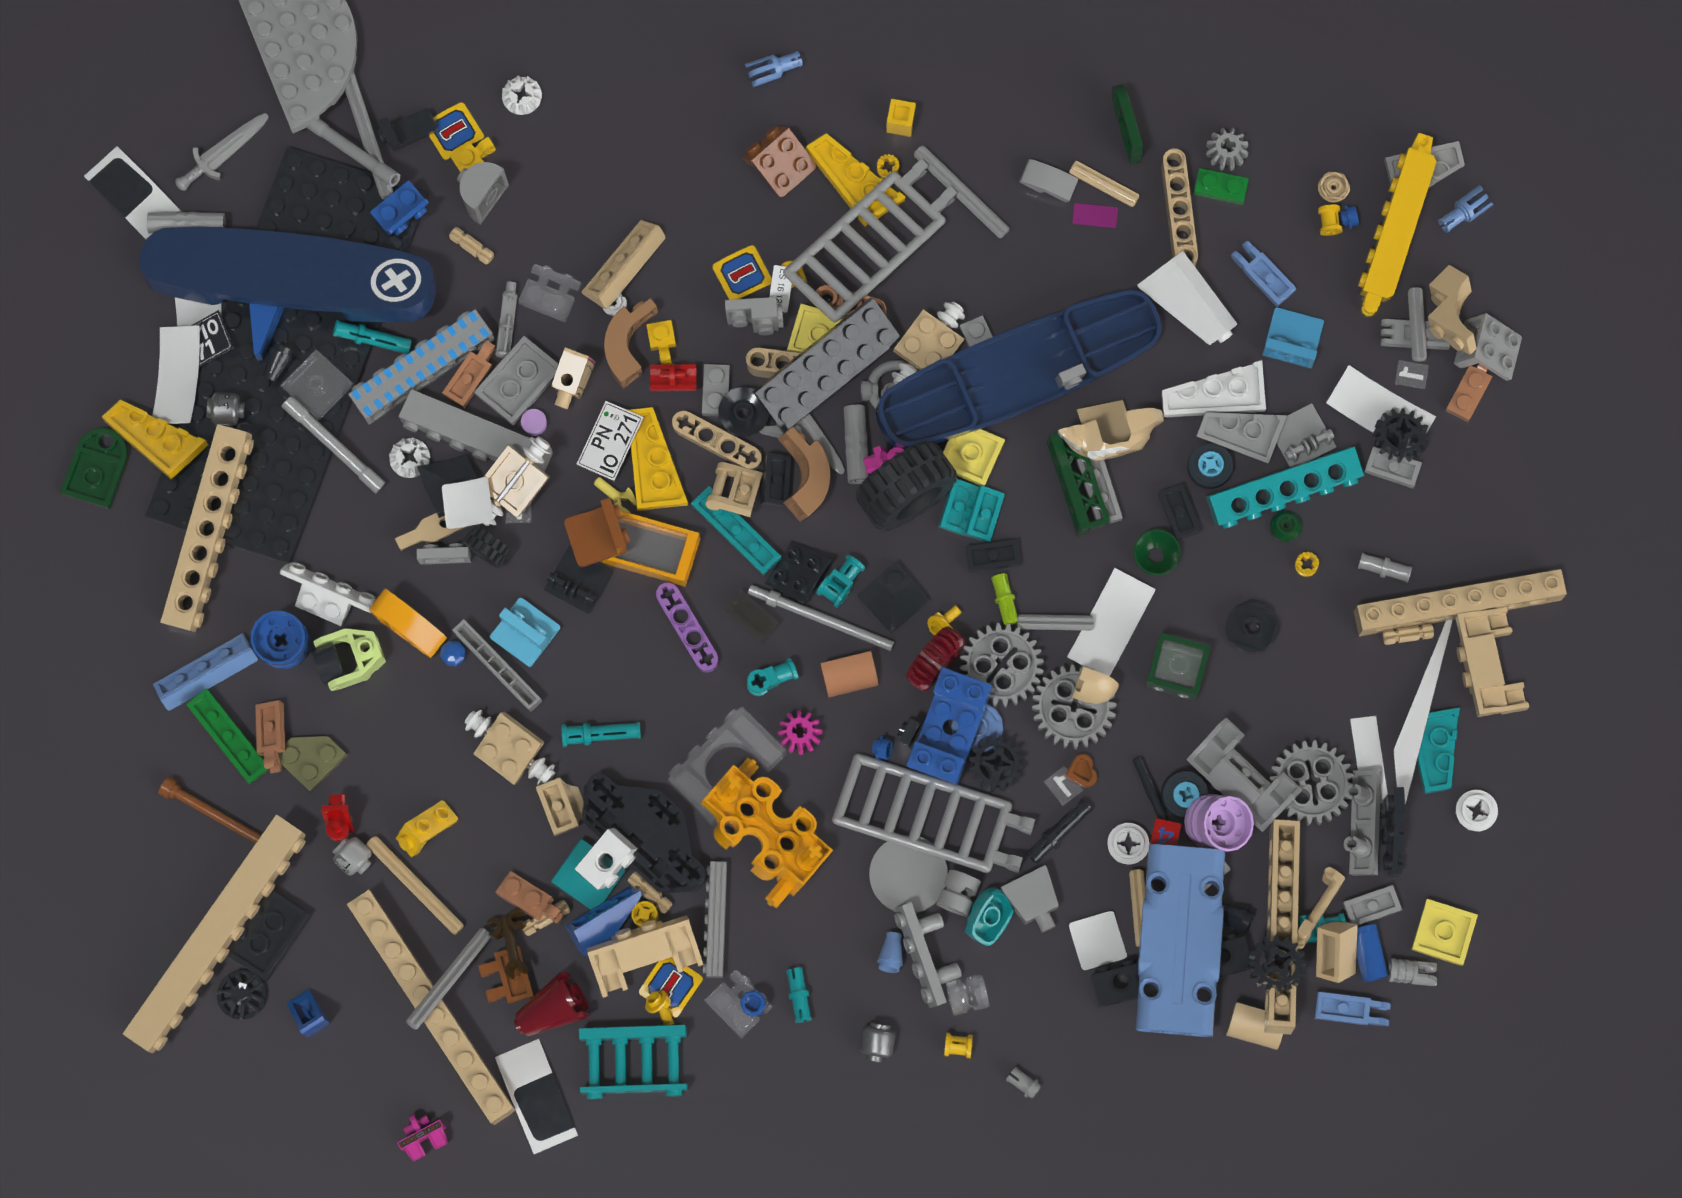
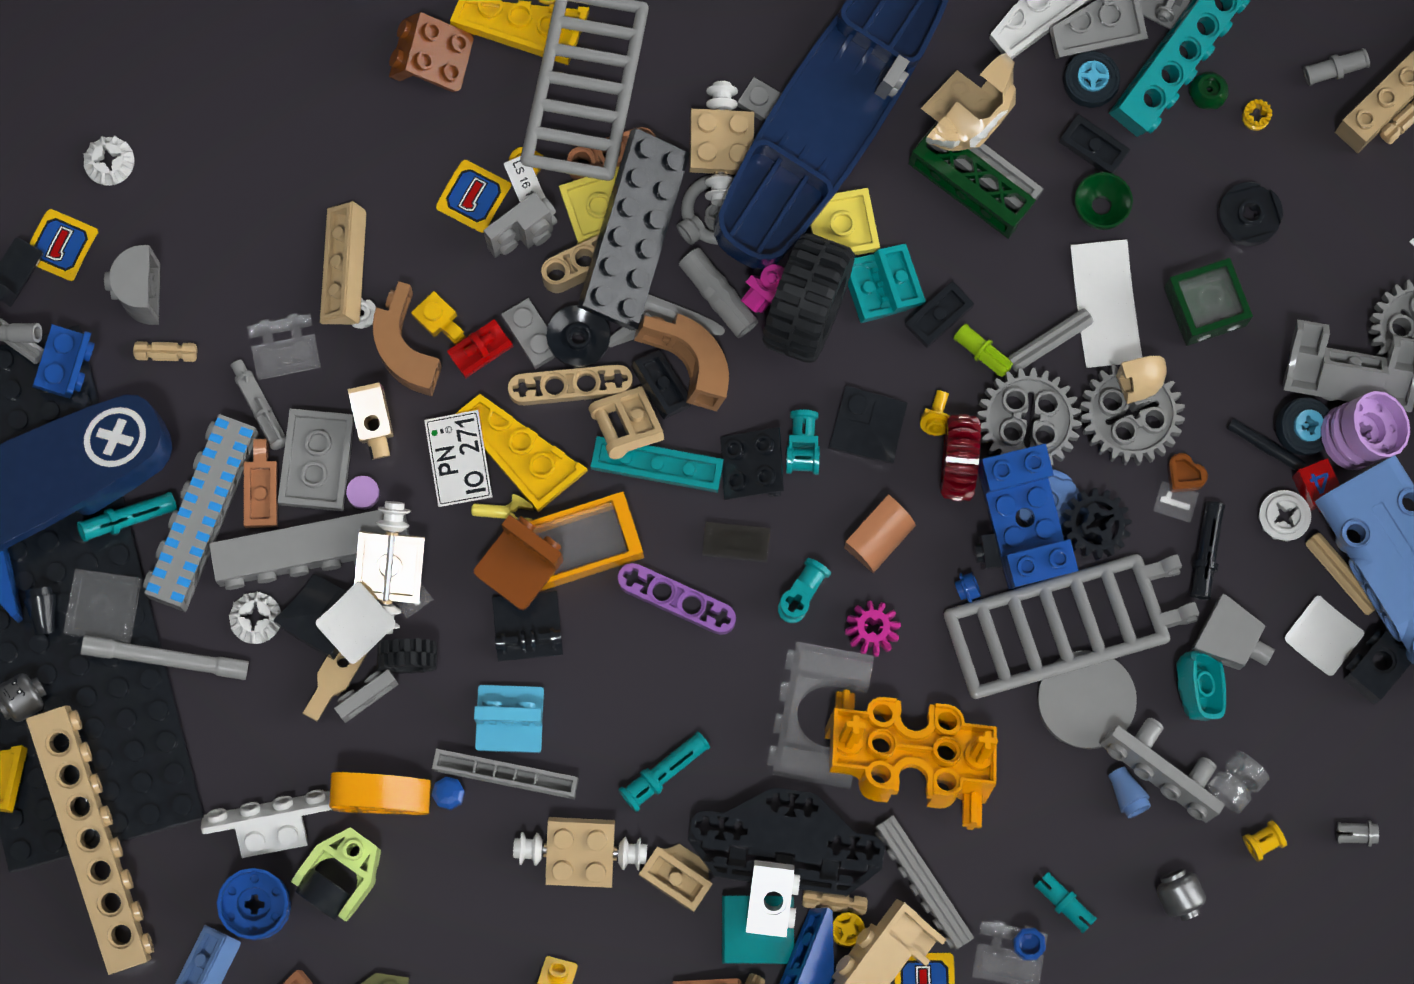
camera: 40 degrees left, 0 degrees up
yellow plate [449,137,496,172] -> none
light grey bar [748,584,894,651] -> none
light grey wheel [936,870,981,917] -> none

